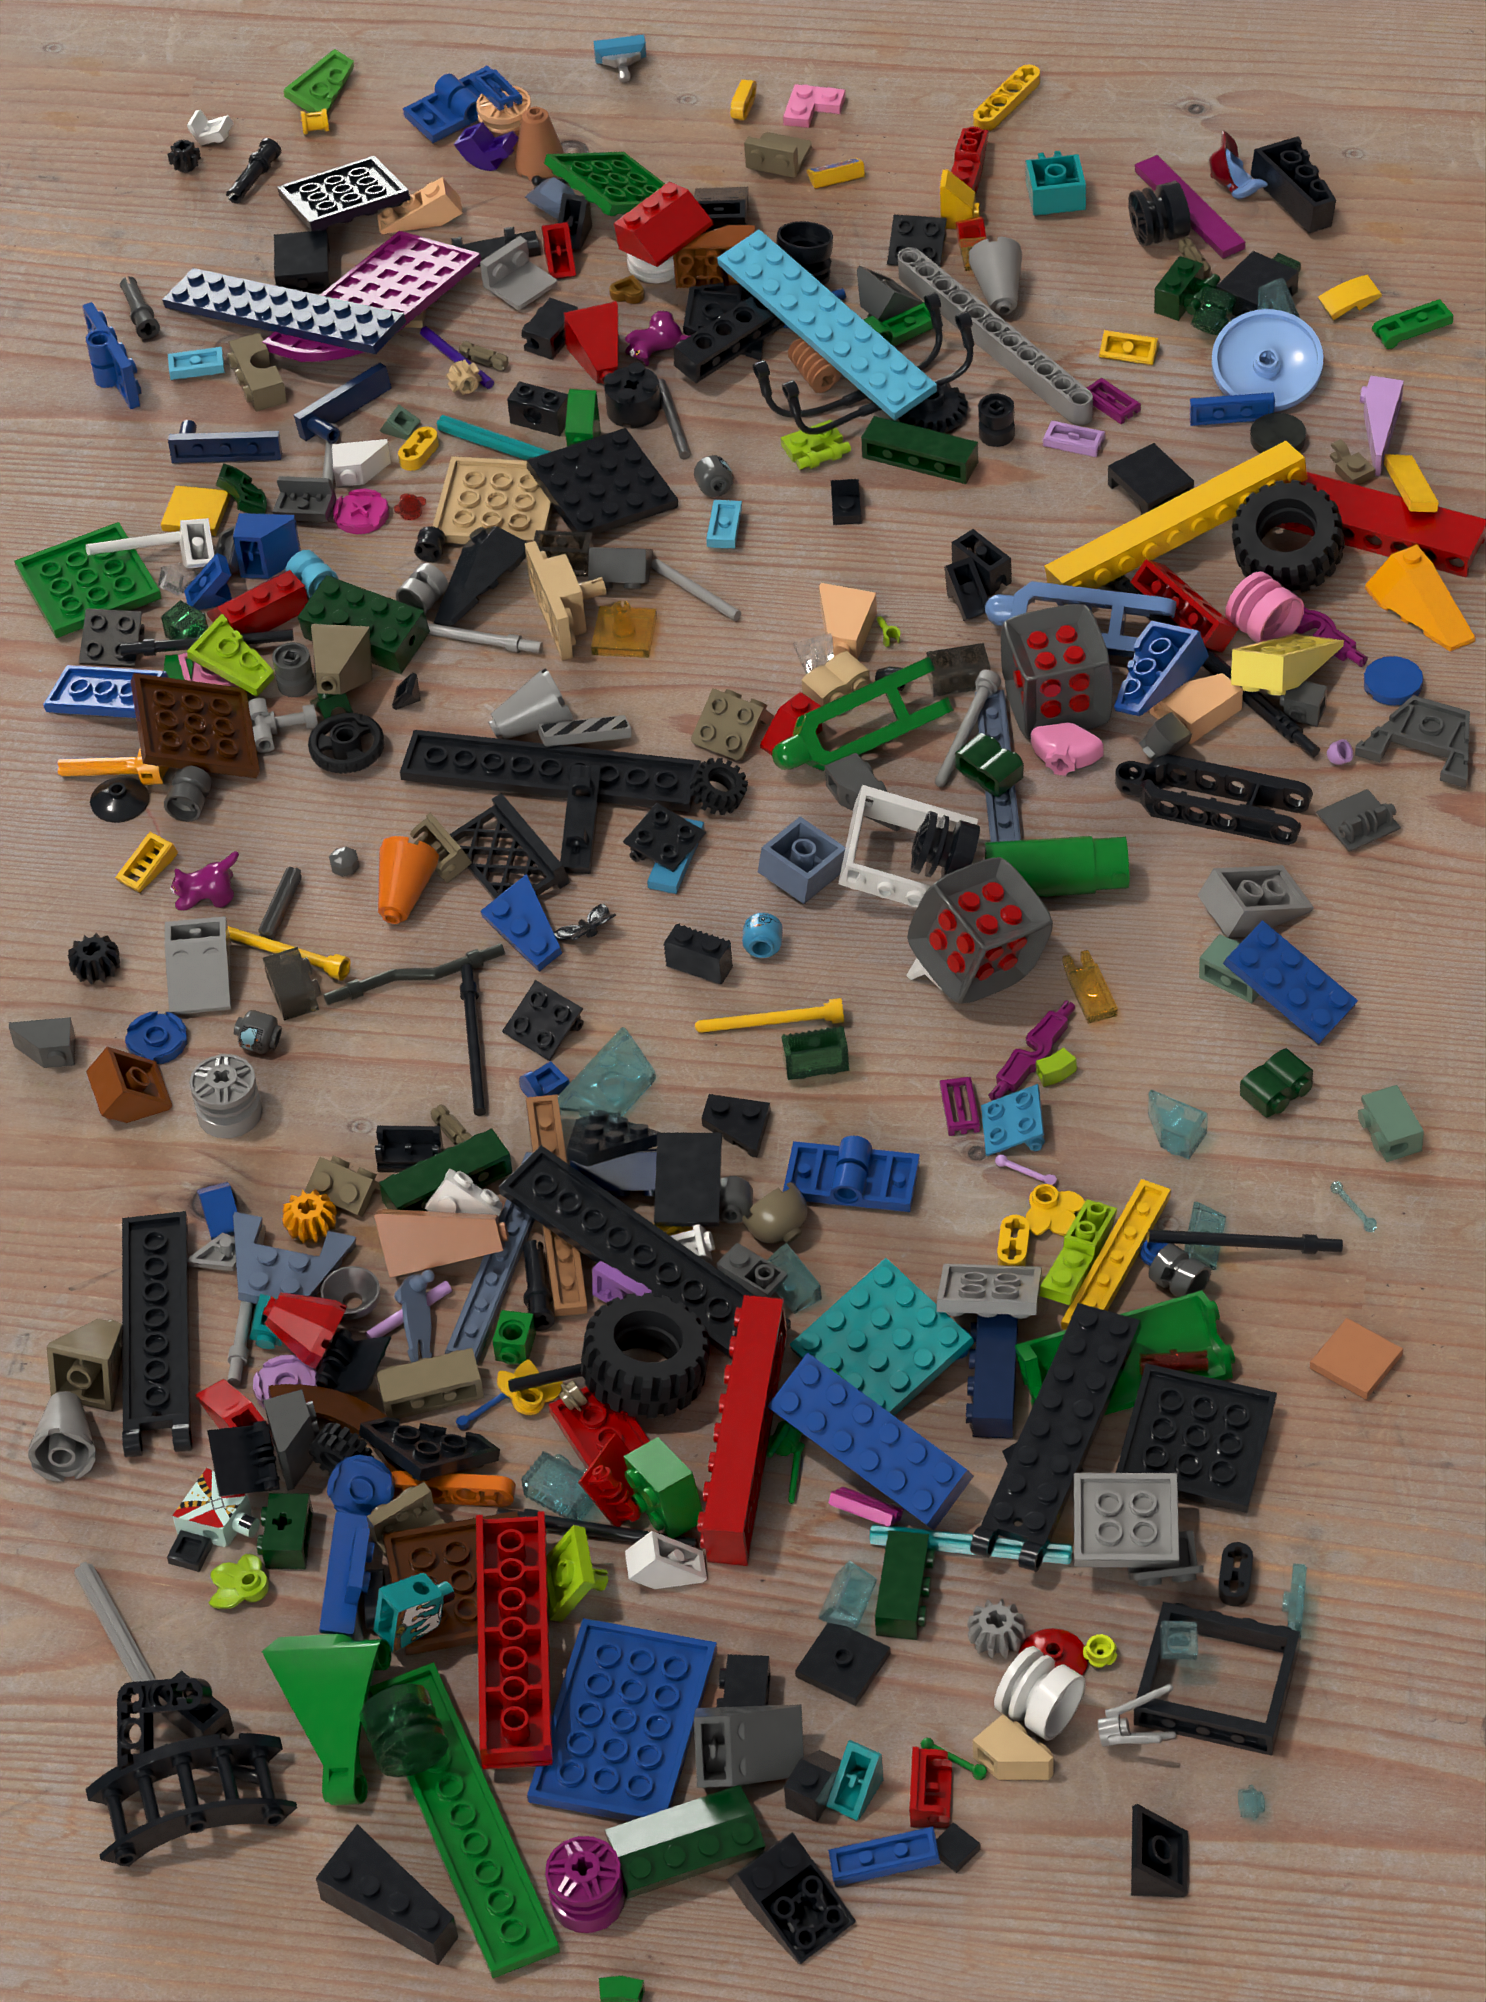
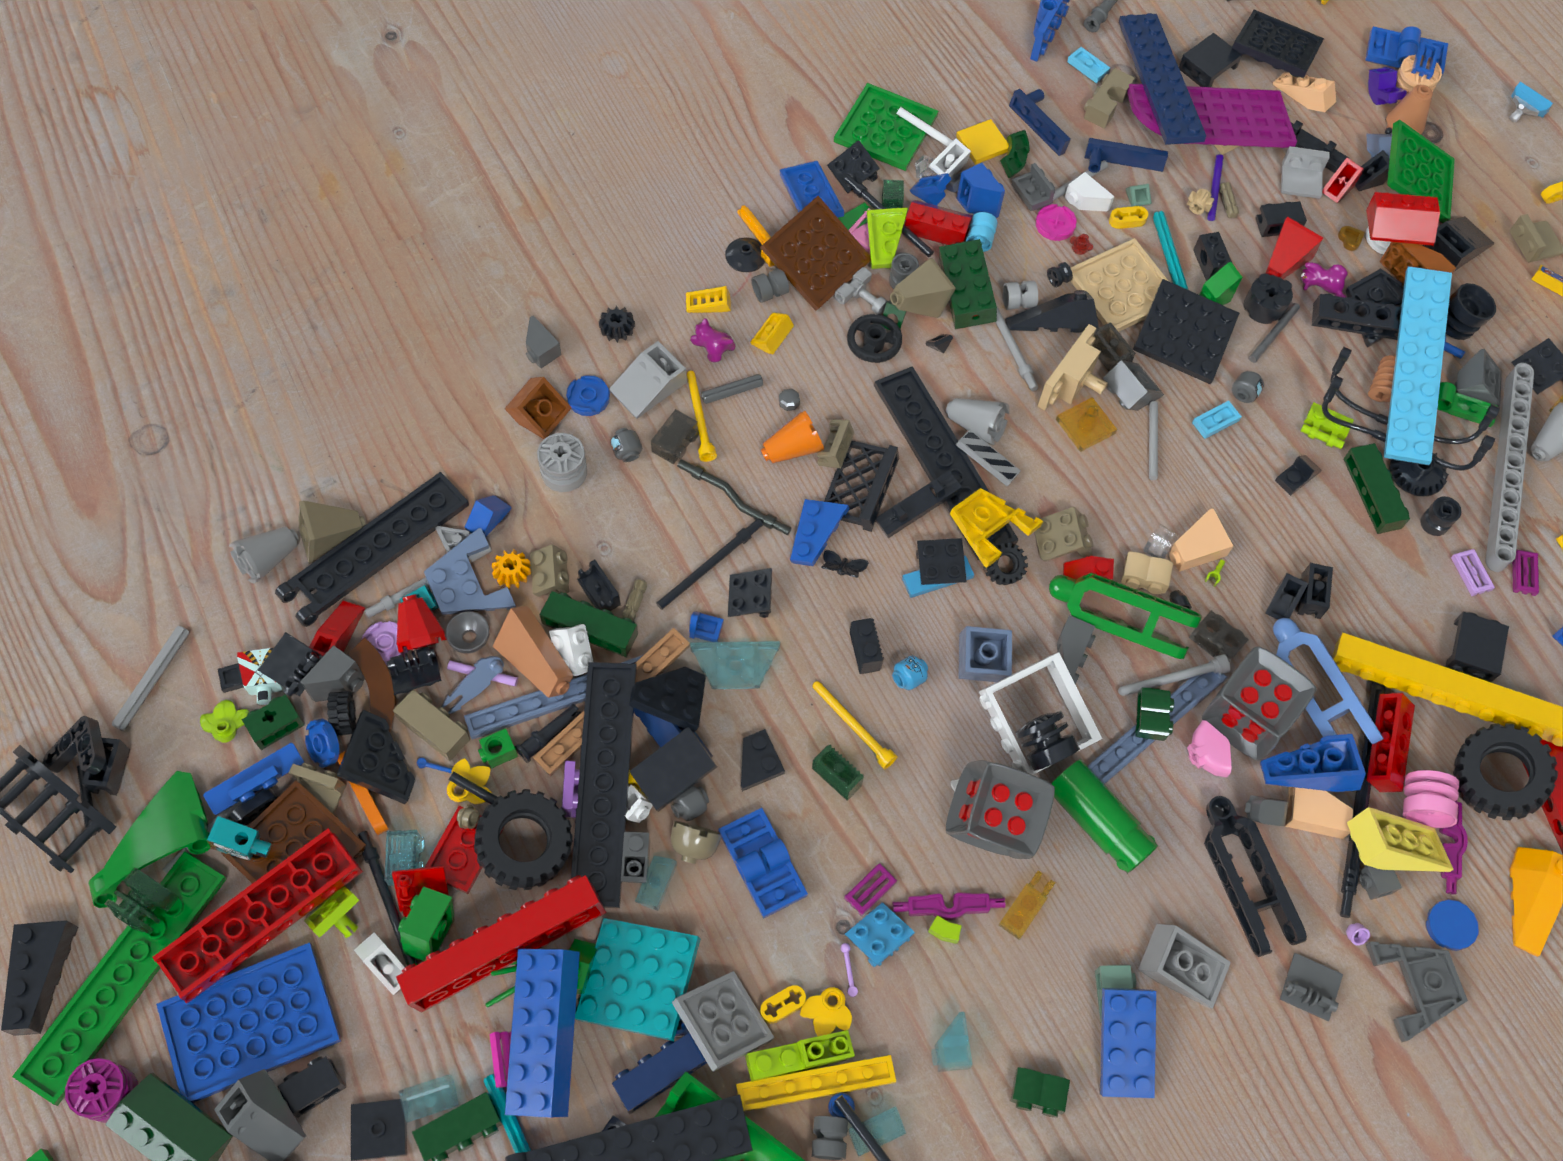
camera: 45 degrees right, 15 degrees up
none -> yellow slope [750,313,794,355]
none -> yellow wing [950,488,1043,568]

